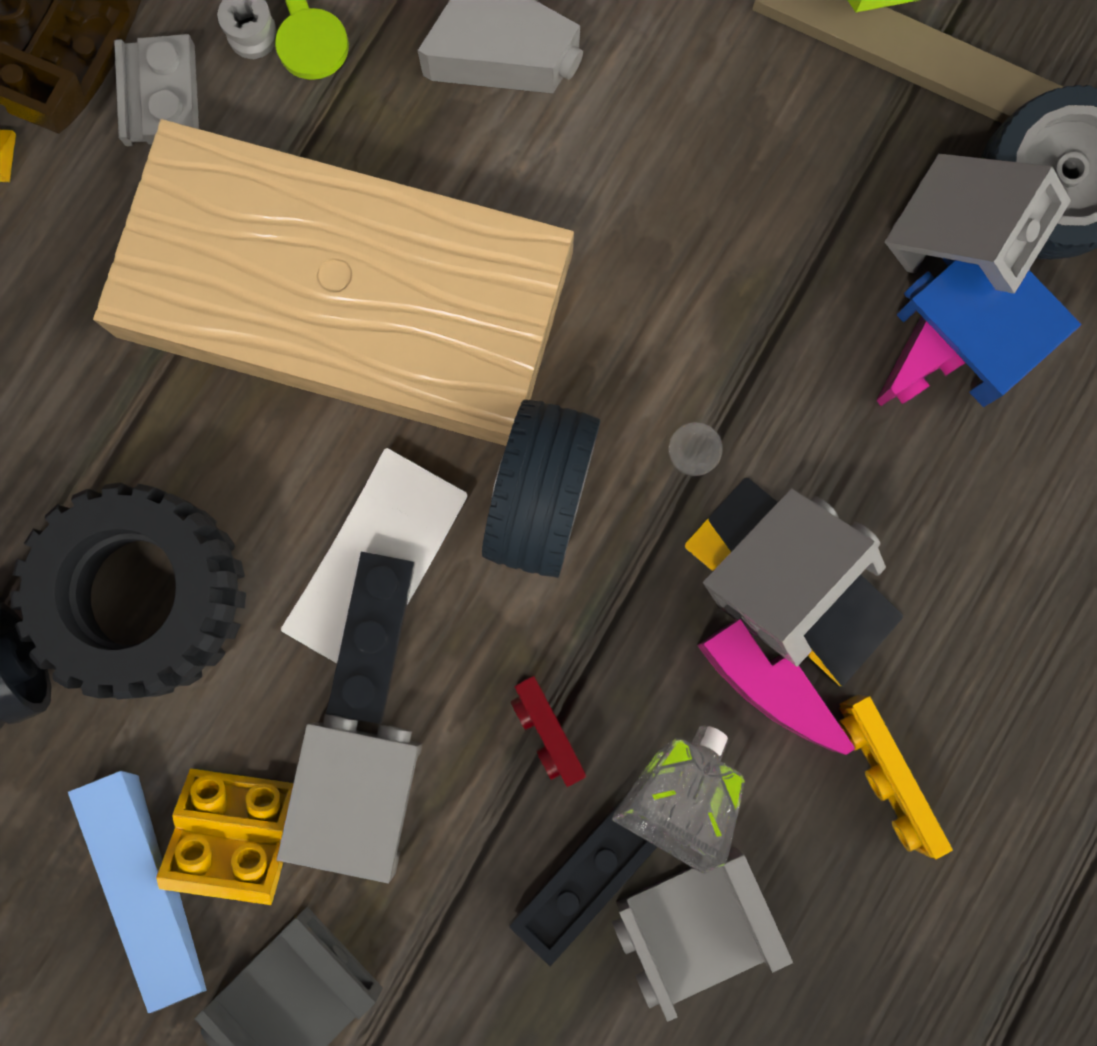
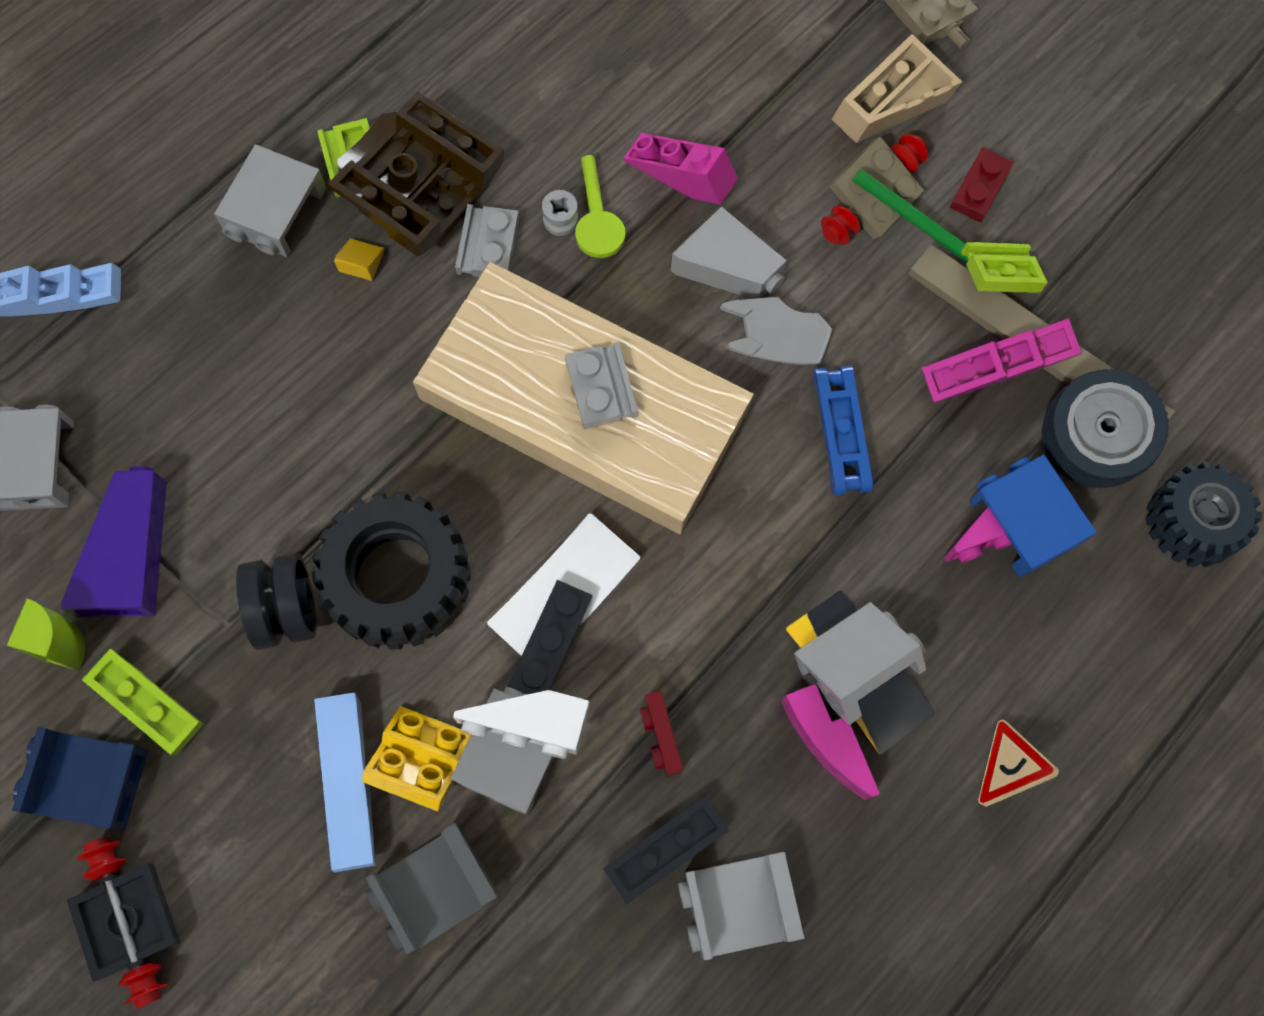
camera: 10 degrees right, 10 degrees down
black wheel [482,399,601,578] -> none
clear torso [611,726,745,873] -> none
clear plate [668,422,723,476] -> none
yellow tile [838,695,953,860] -> none
light grey panel [885,154,1071,294] -> none
none -> white slope [453,690,590,759]
none -> light grey plate [565,342,638,429]
none -> light grey shield [720,297,833,365]
none -> blue plate [813,365,873,496]
none -> dark pink slope [922,318,1082,403]
none -> piece [978,720,1059,807]

